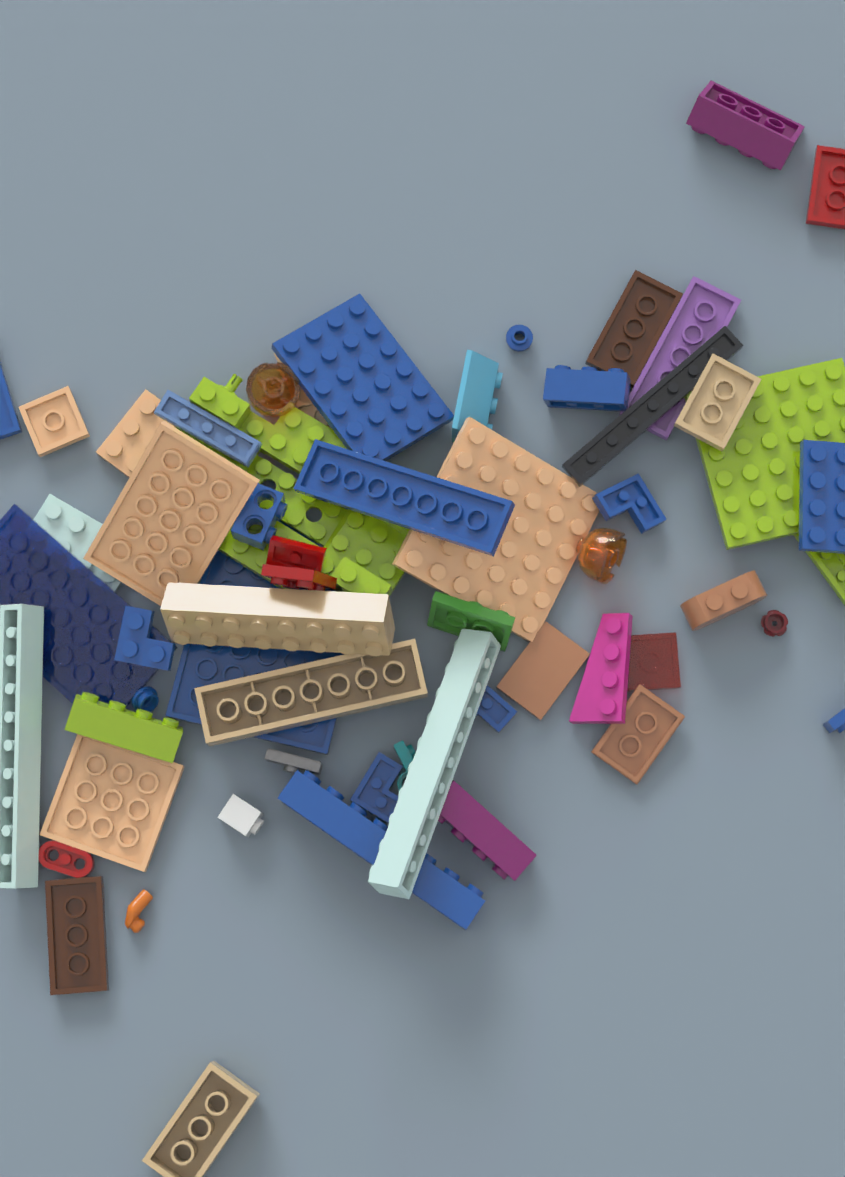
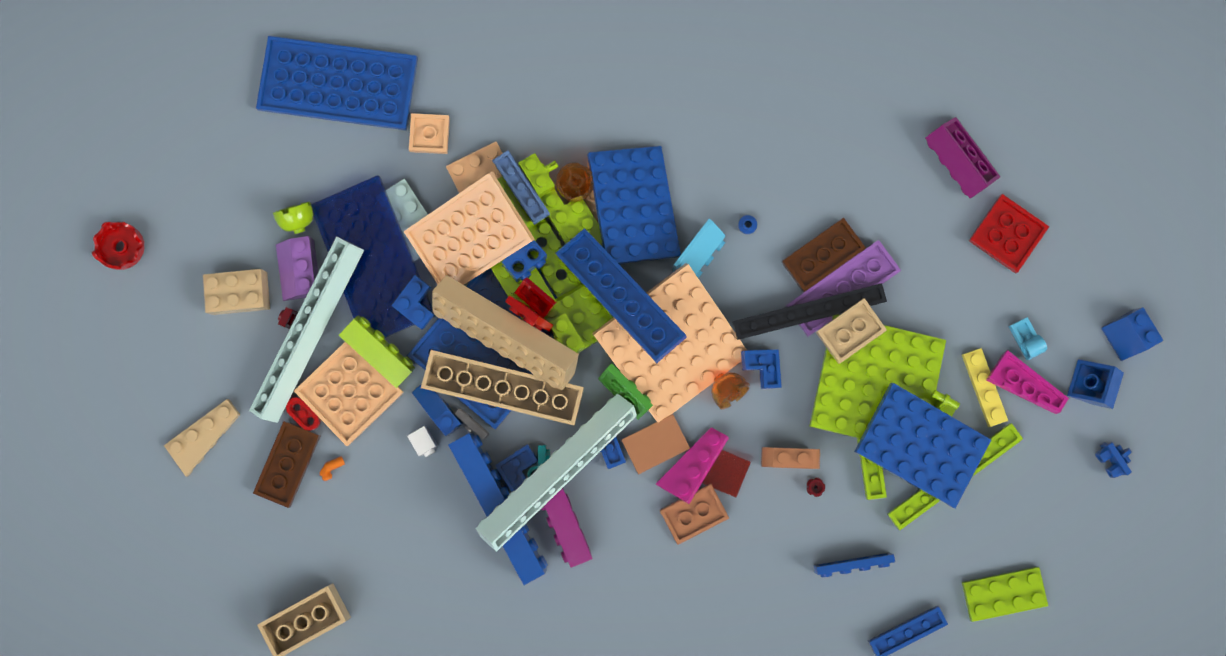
camera: 20 degrees right, 5 degrees up
blue plate [132,686,159,712] -> none
blue brick [543,365,631,412] -> none
none -> blue slope [412,384,463,436]

